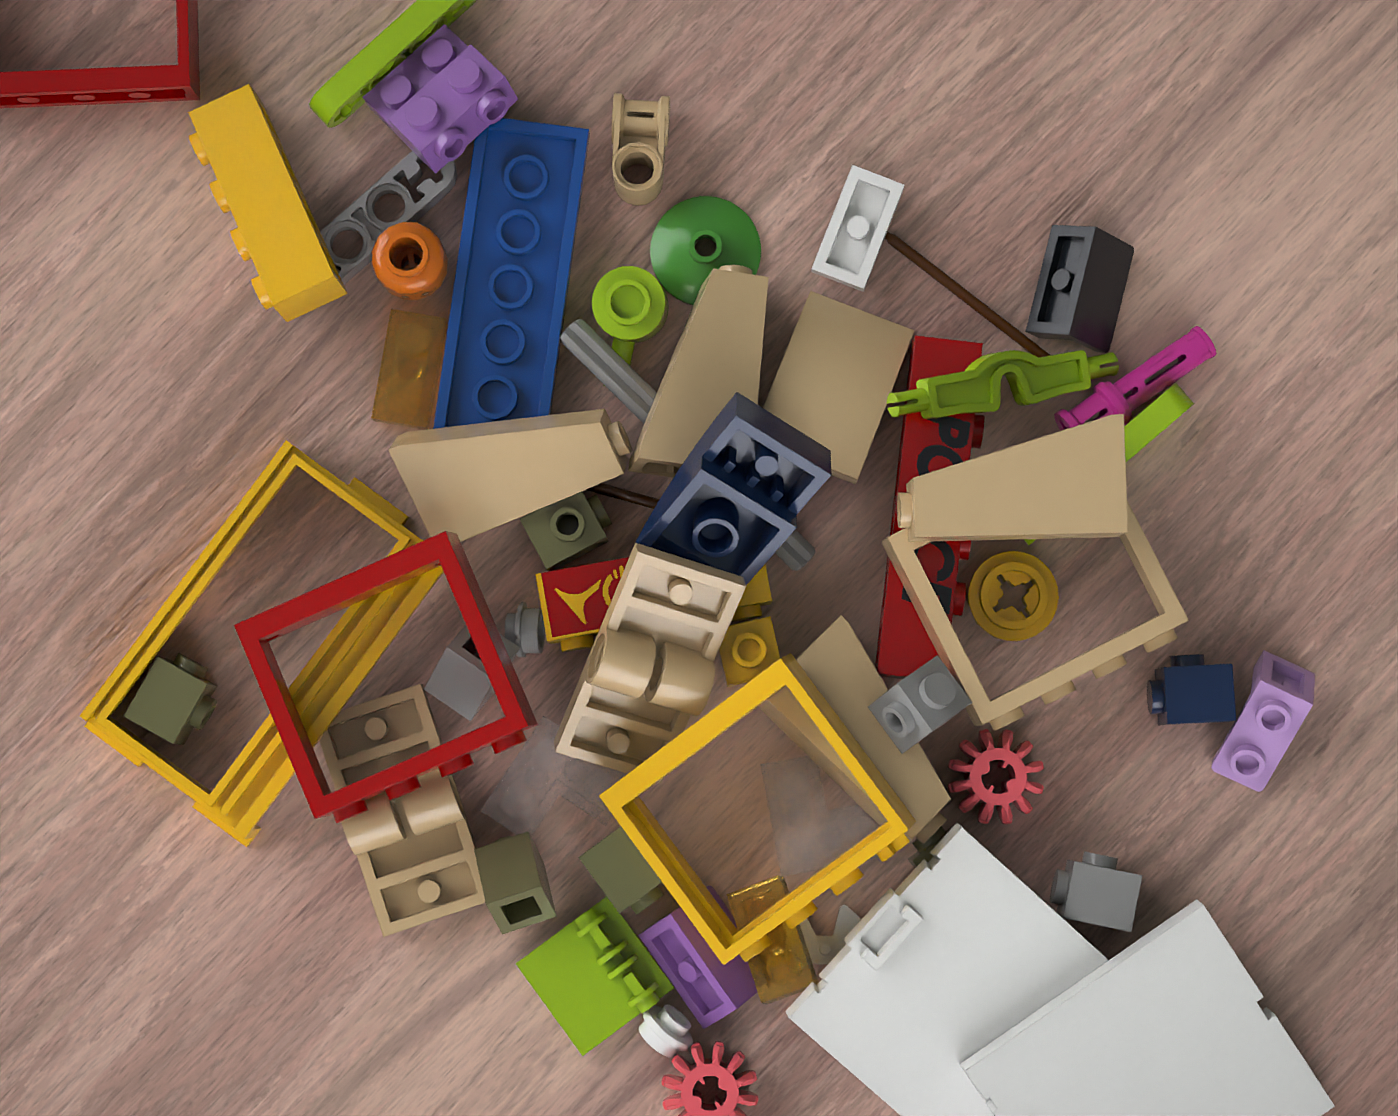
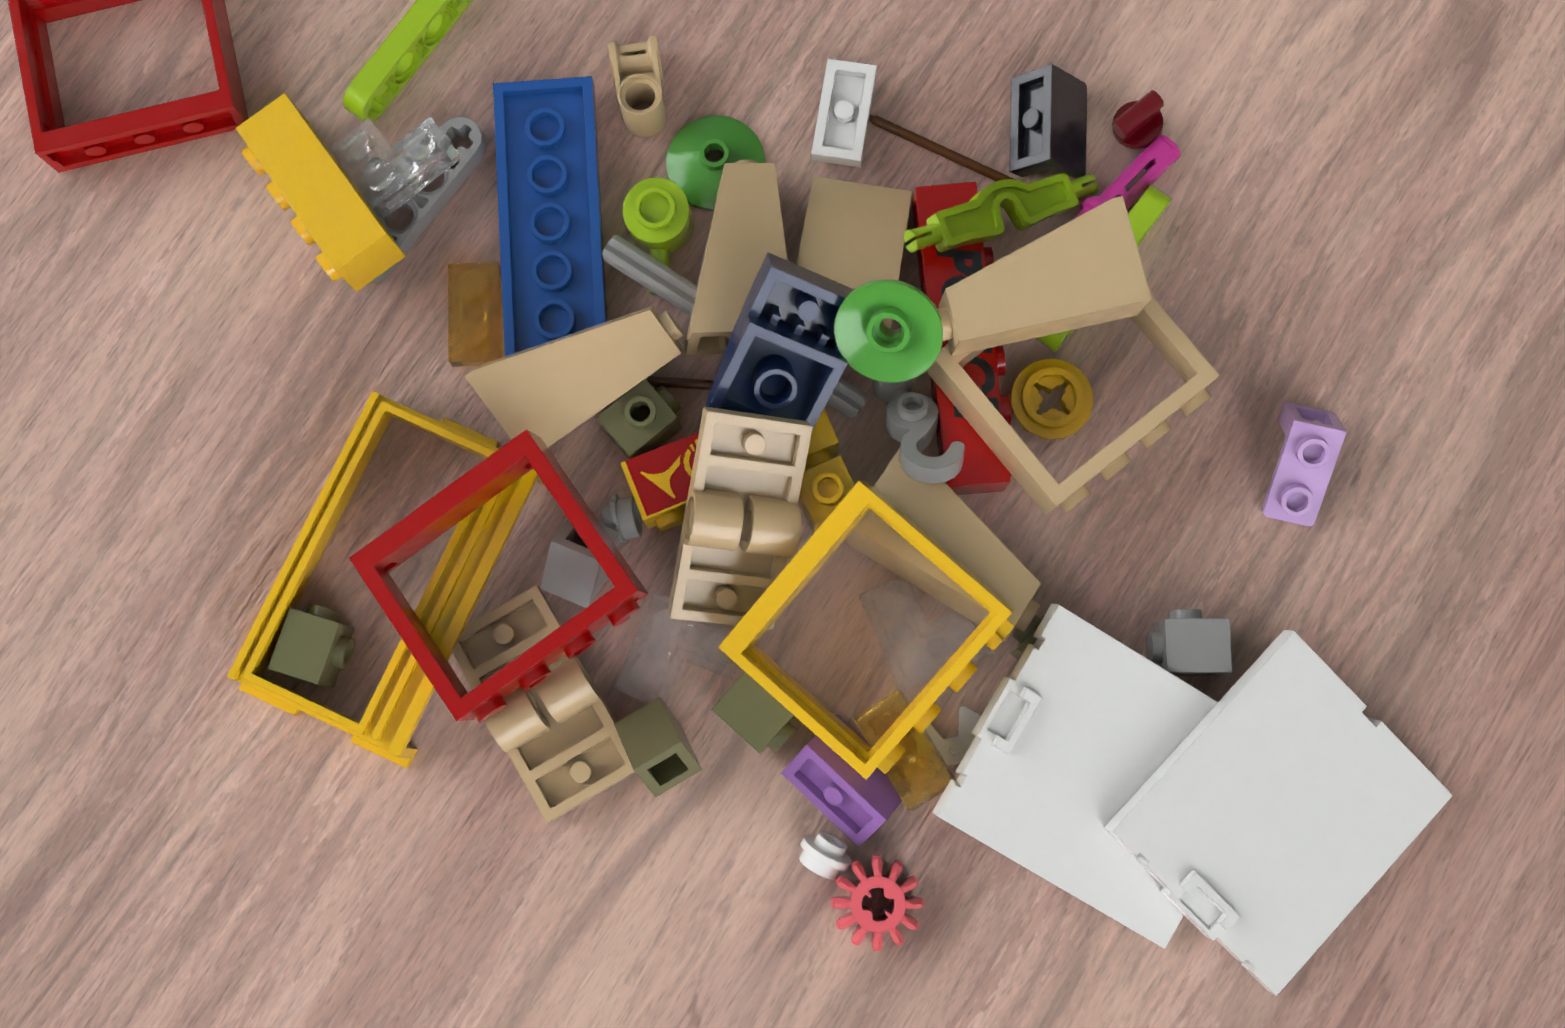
camera: 10 degrees left, 5 degrees down
medium lavender plate [362,24,518,174] -> none
orange head [372,222,448,300] -> none
lime hinge [516,896,674,1056] -> none
light grey brick [868,655,972,754] -> none
coral gear [947,729,1044,825] -> none
dark blue brick [1147,654,1236,726] -> none
none -> clear plate [330,116,463,220]
none -> bright green dish [834,279,943,383]
none -> light grey piece [872,379,965,484]
none -> dark red plate [1112,90,1164,149]

